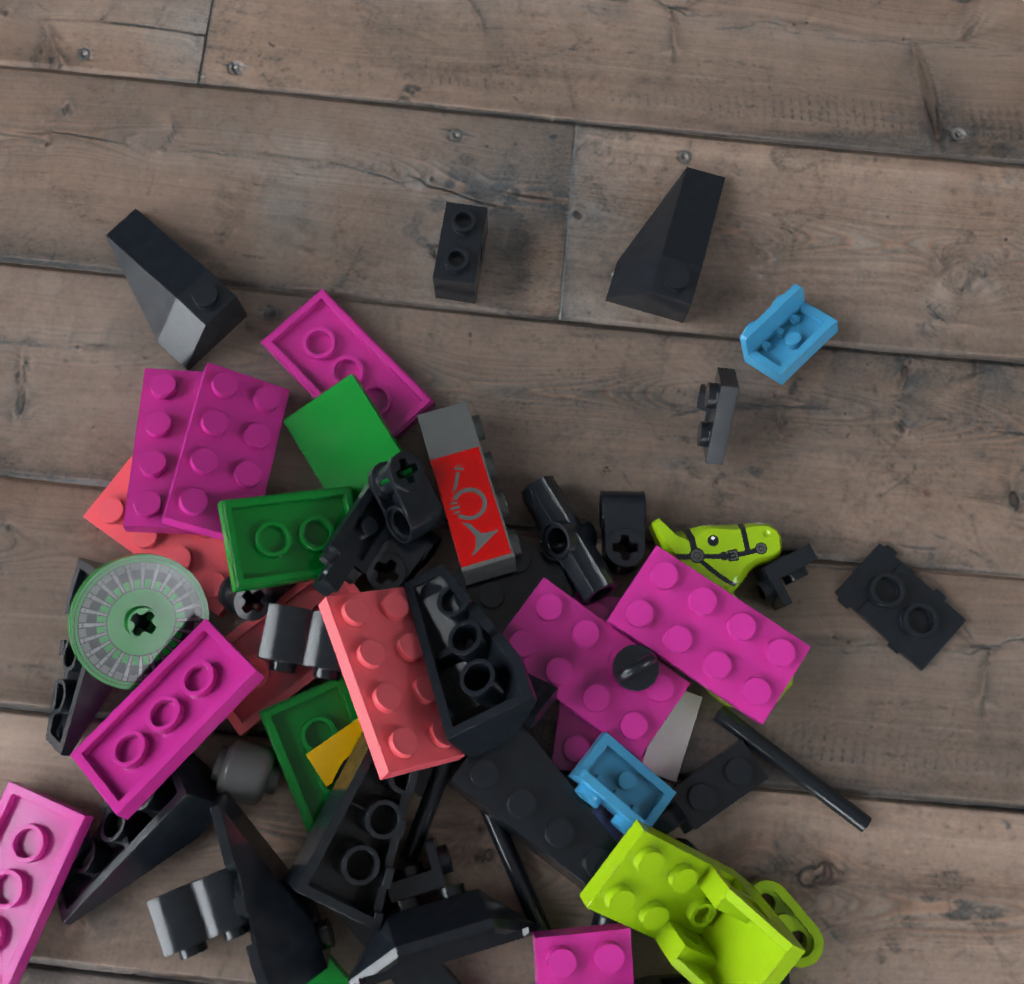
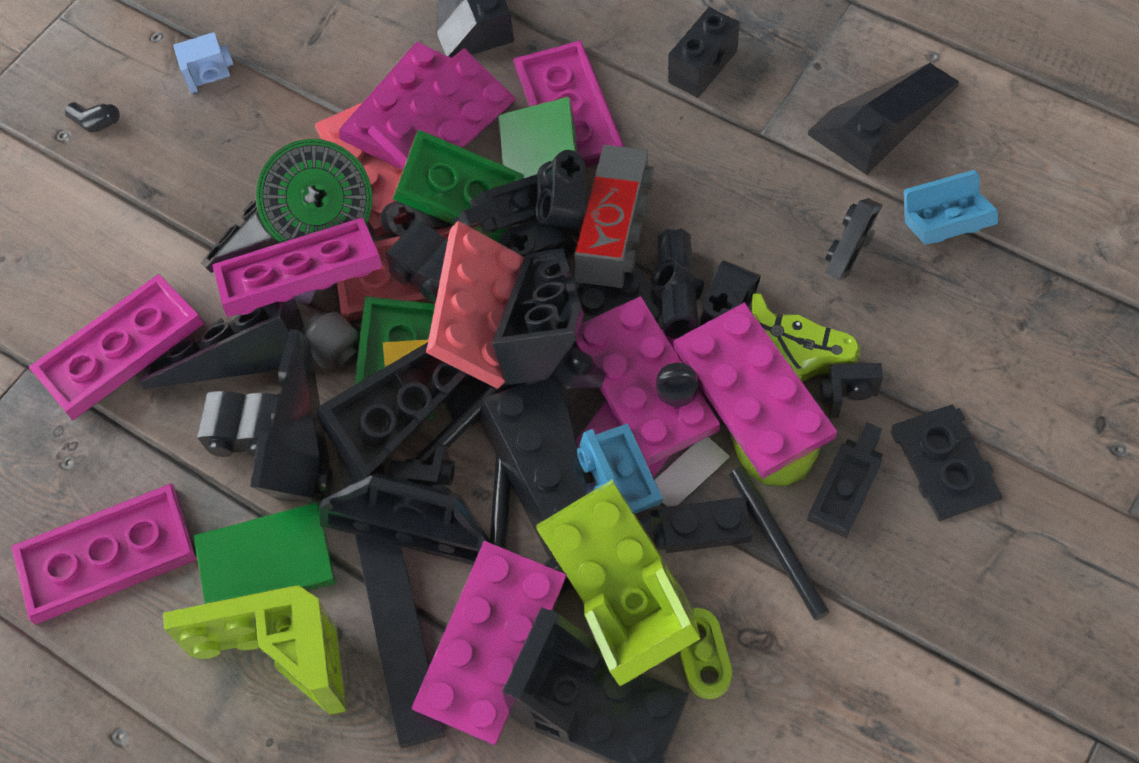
camera: 35 degrees right, 15 degrees down
none -> black hinge [807,422,883,538]

